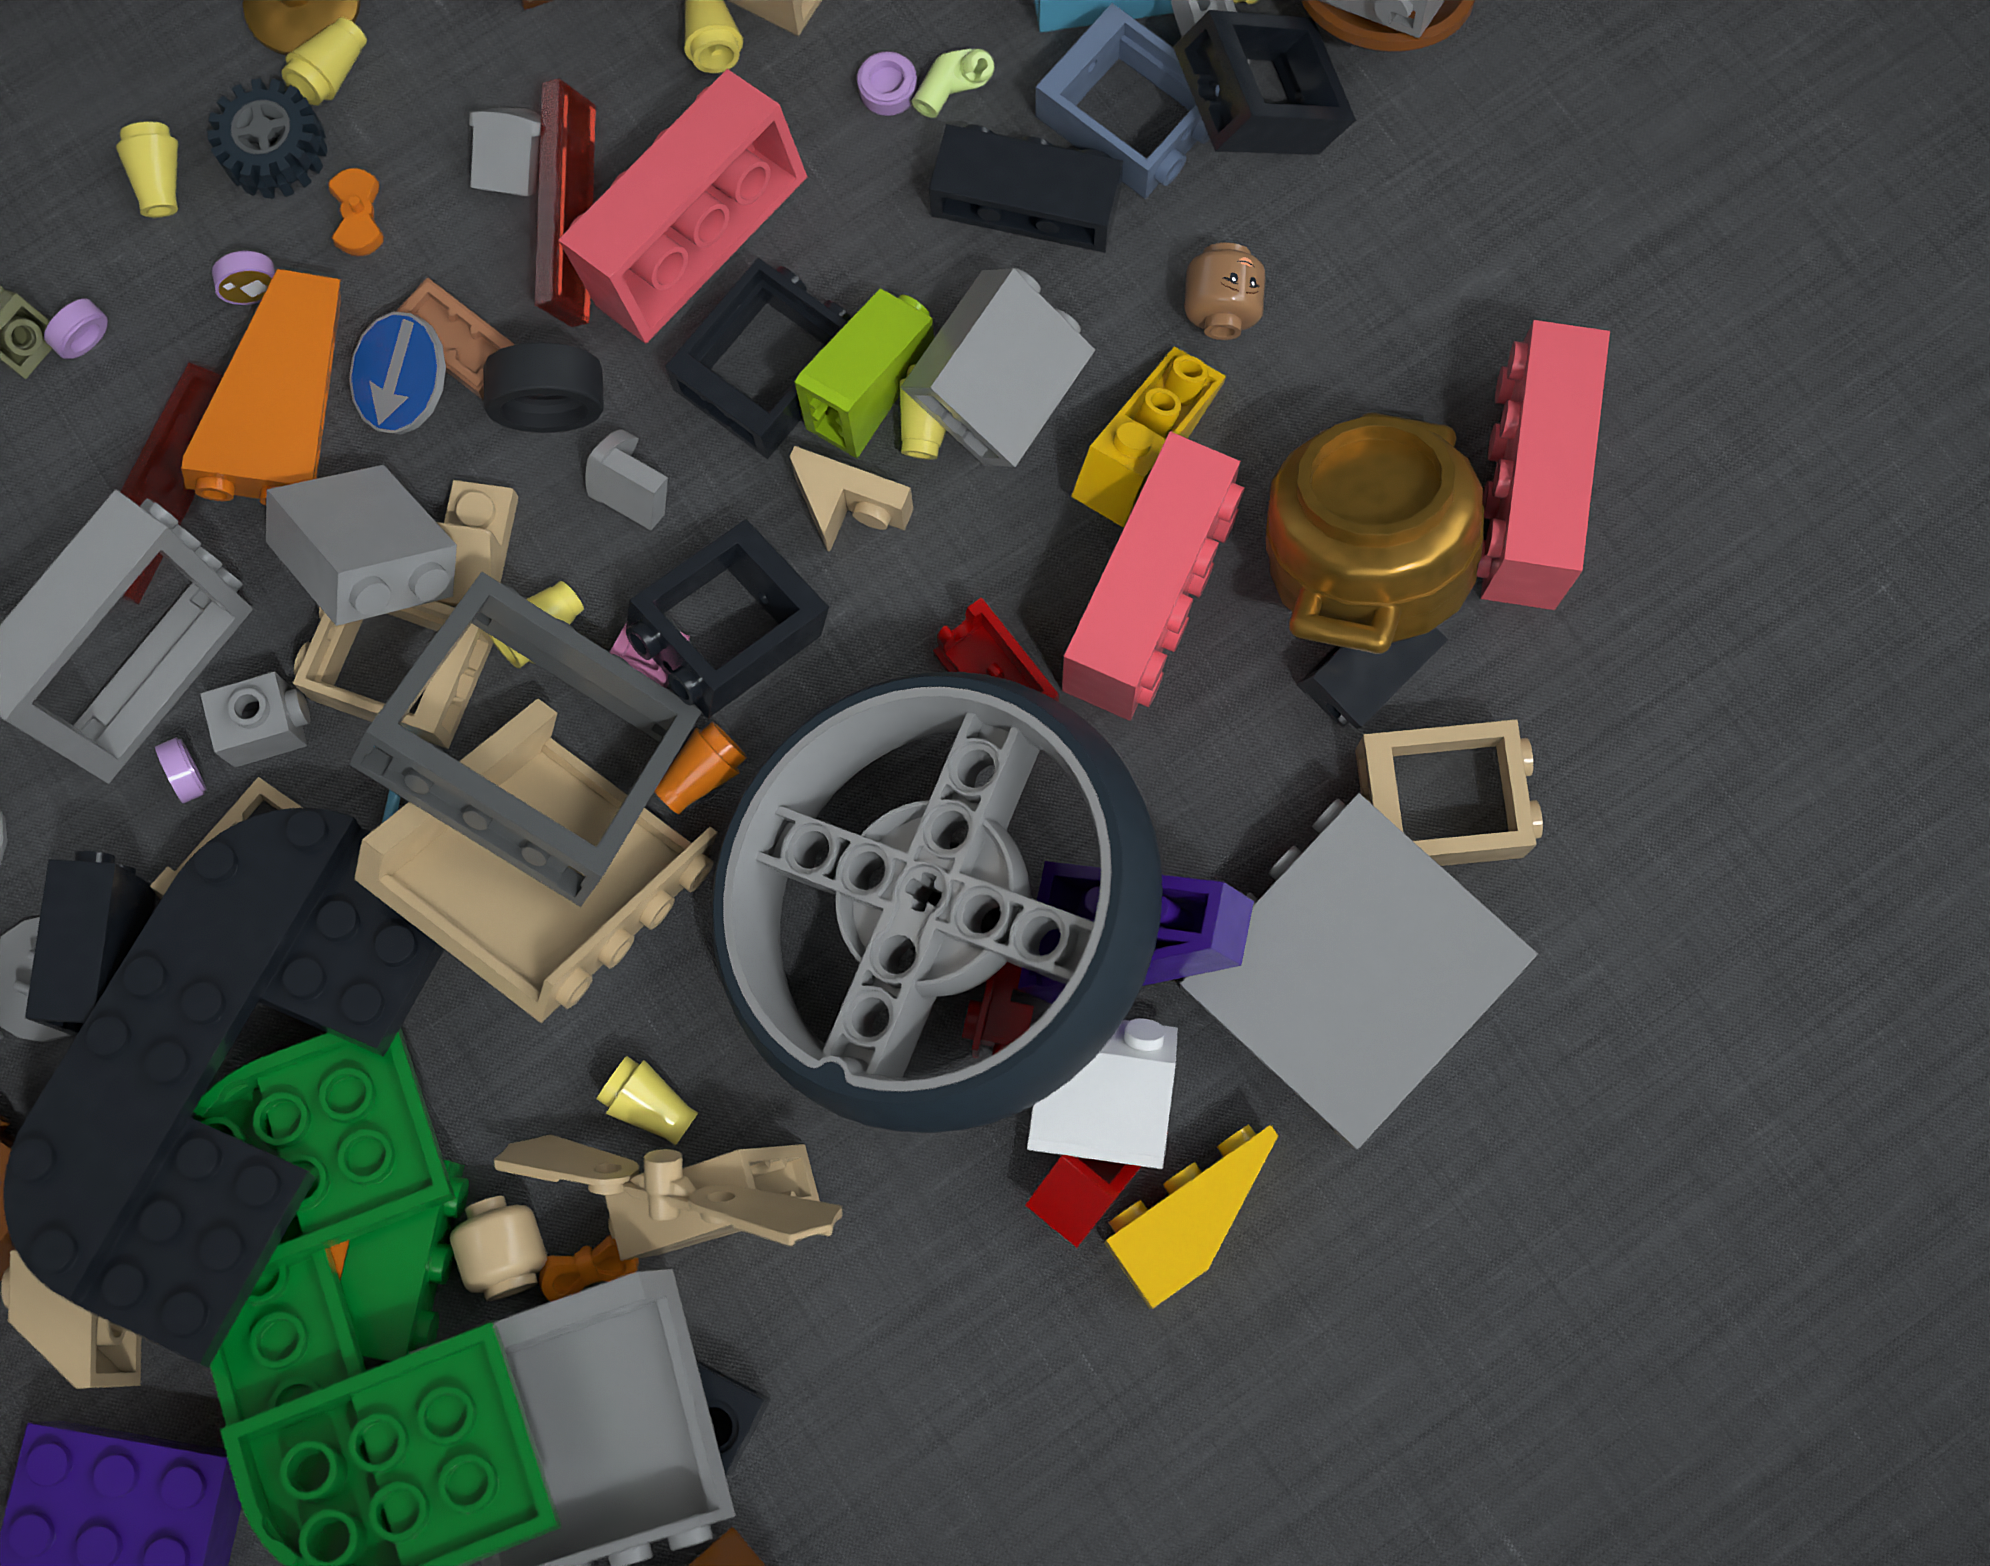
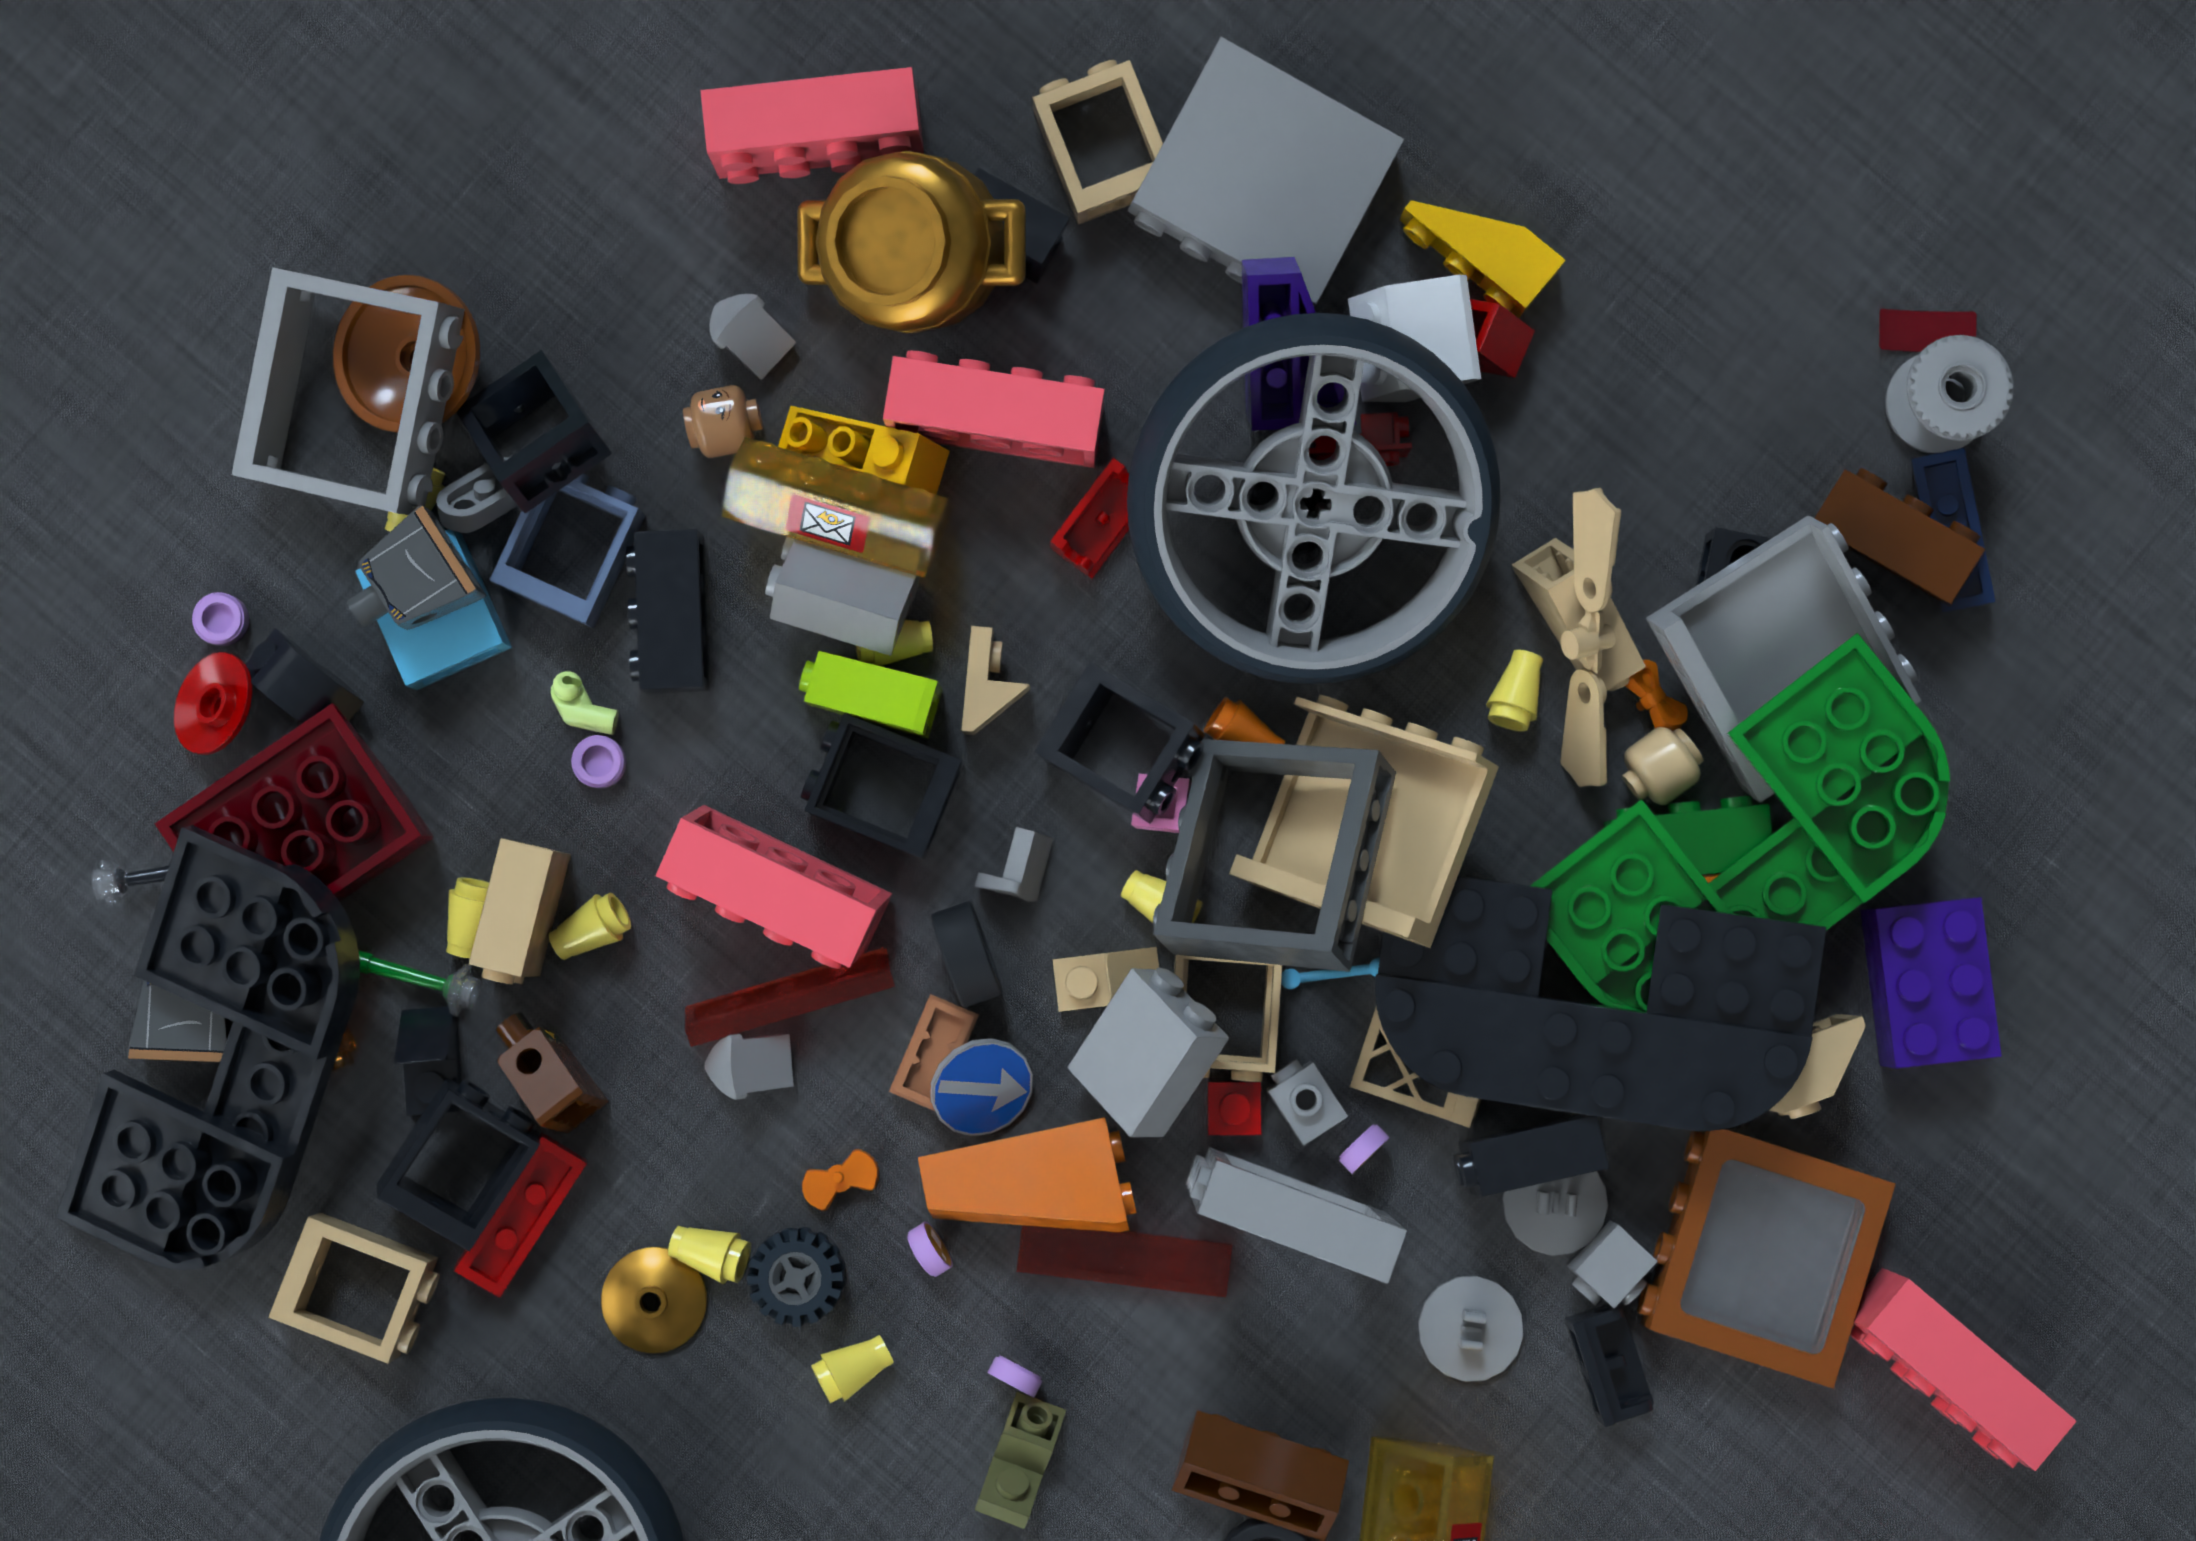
camera: 110 degrees left, 10 degrees up
none -> light grey tile [709,294,796,380]
none -> clear yellow slope [722,437,952,578]
none -> red plate [1207,1081,1261,1135]

